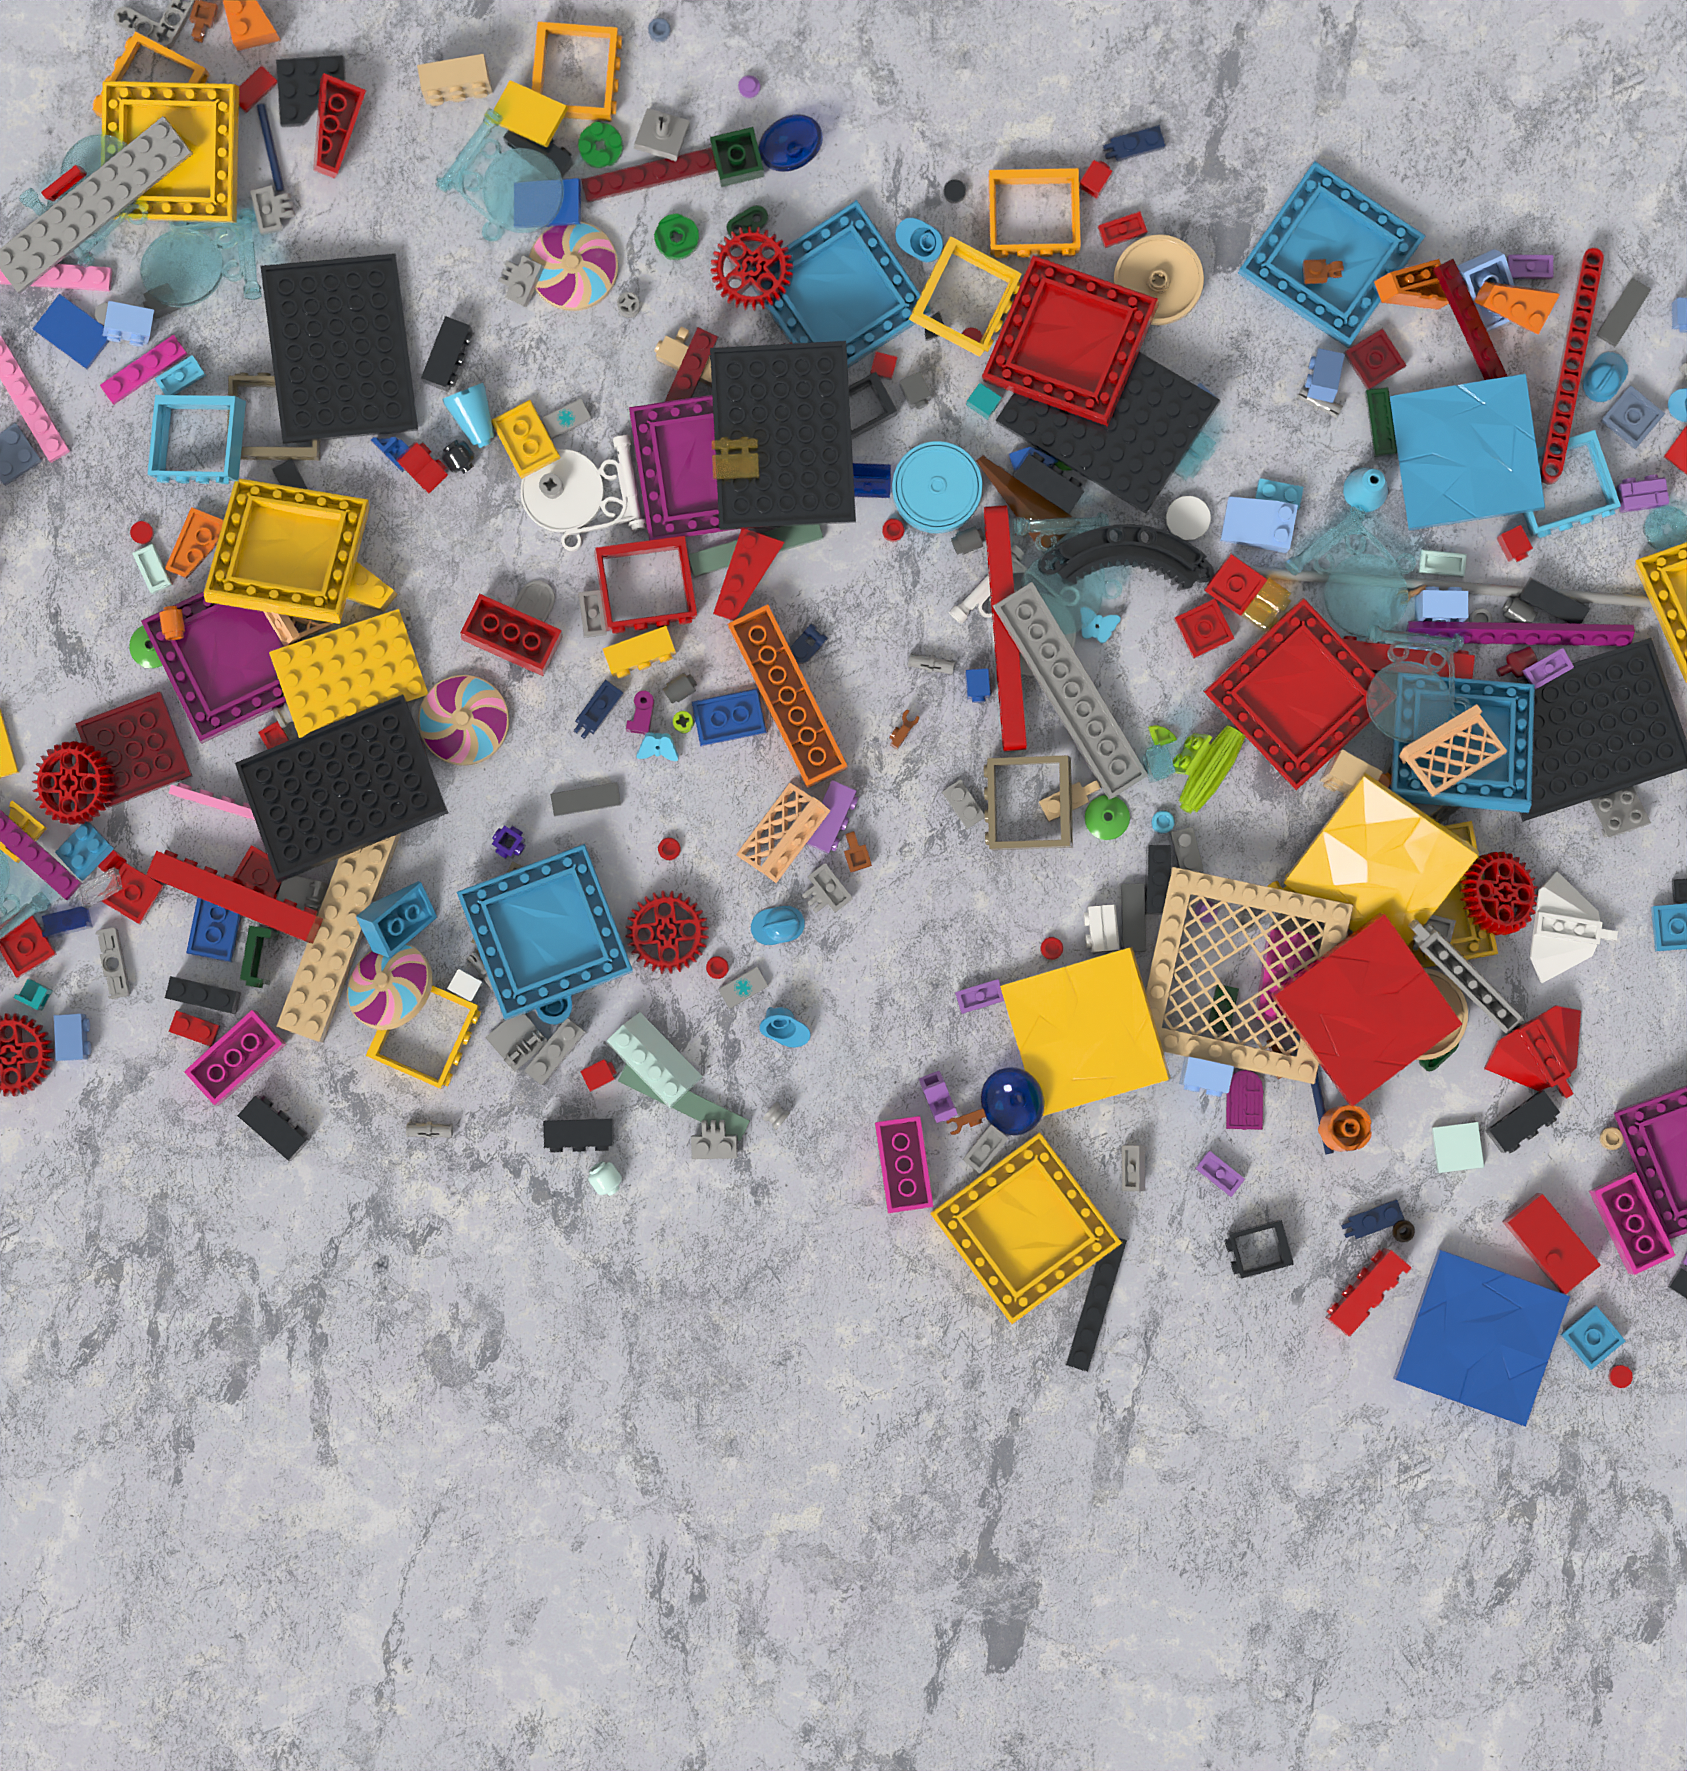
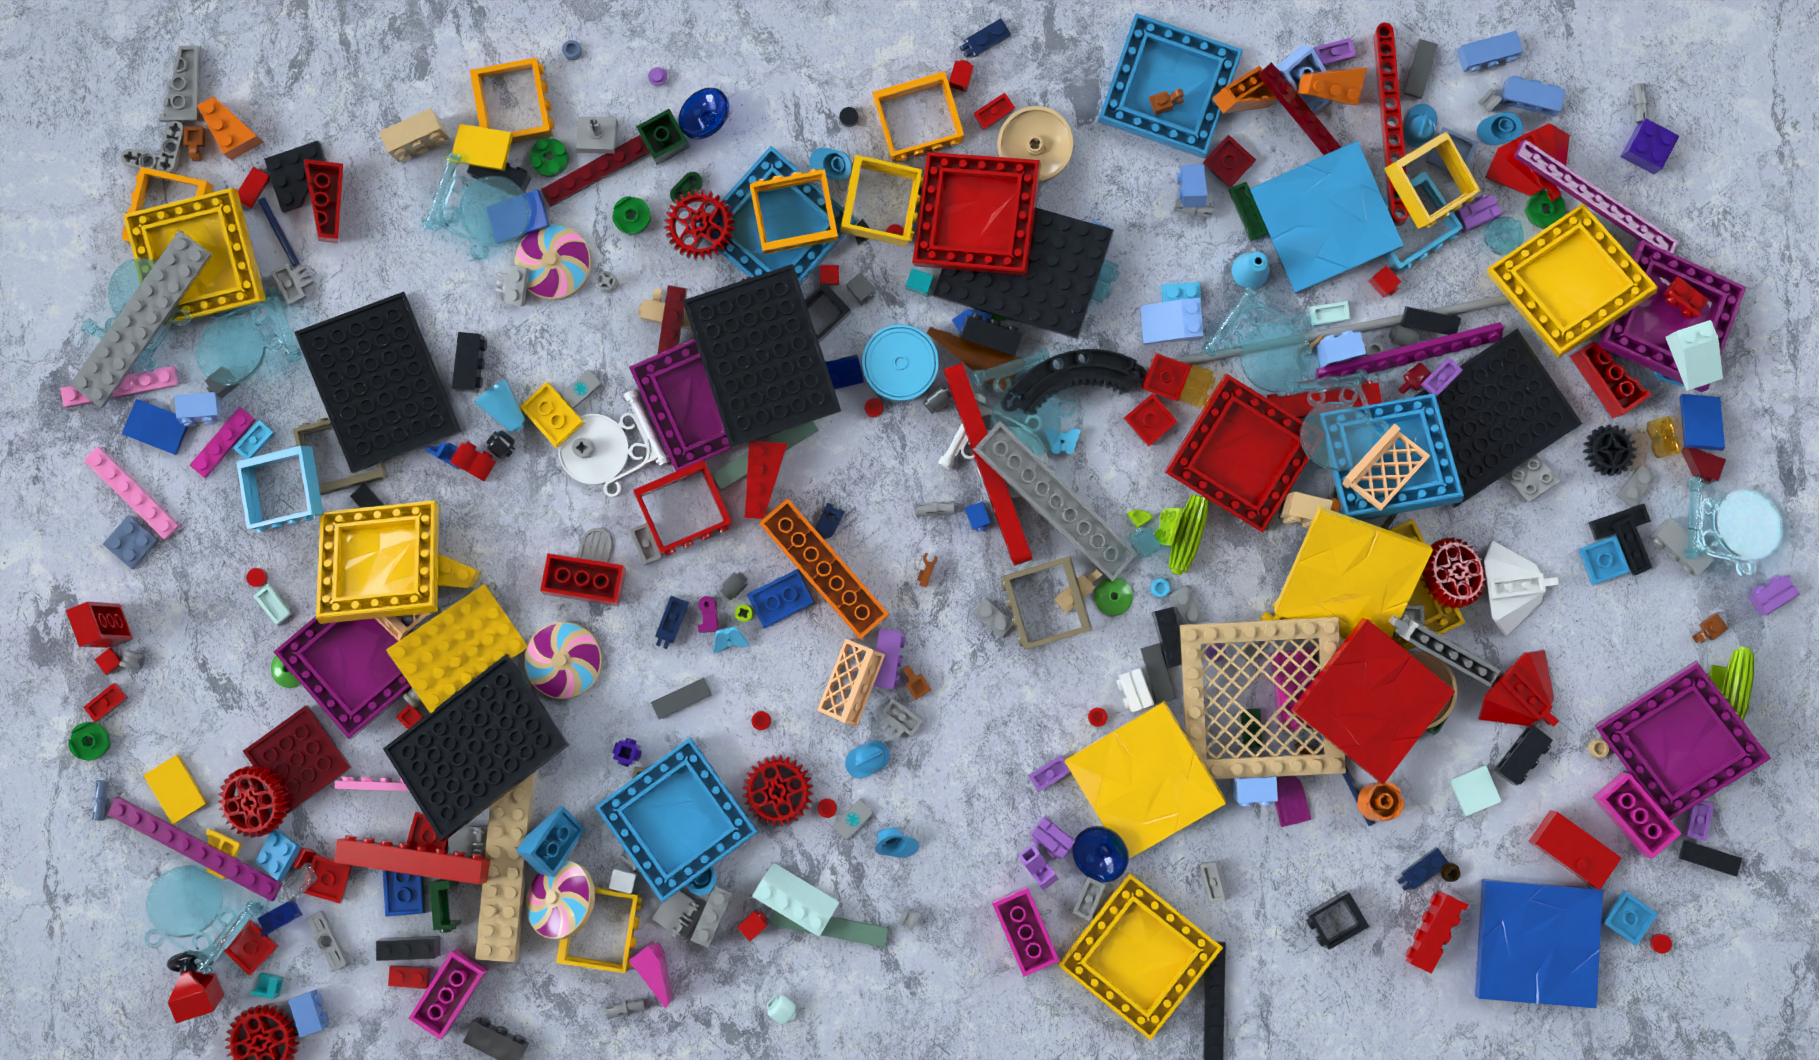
camera: 10 degrees left, 0 degrees up
red tile [41,165,87,201] -> none
orange brick [159,606,185,640] -> none
orange wing [165,507,224,579] -> none
black brick [543,1119,614,1153] -> none
yellow brick [603,626,676,678] -> none
light grey hinge [691,1120,738,1159] -> none
clear yellow plate [712,437,759,479] -> none
dark orange plate [946,1108,986,1135] -> none
white tile [1165,496,1211,541] -> none
medium lavender plate [1195,1151,1245,1197] -> none
none -> dark pink slope [629,941,673,1008]
none -> light orange window [750,169,839,255]
none -> medium lavender brick [1030,816,1075,859]
none -> yellow window [1384,131,1481,229]

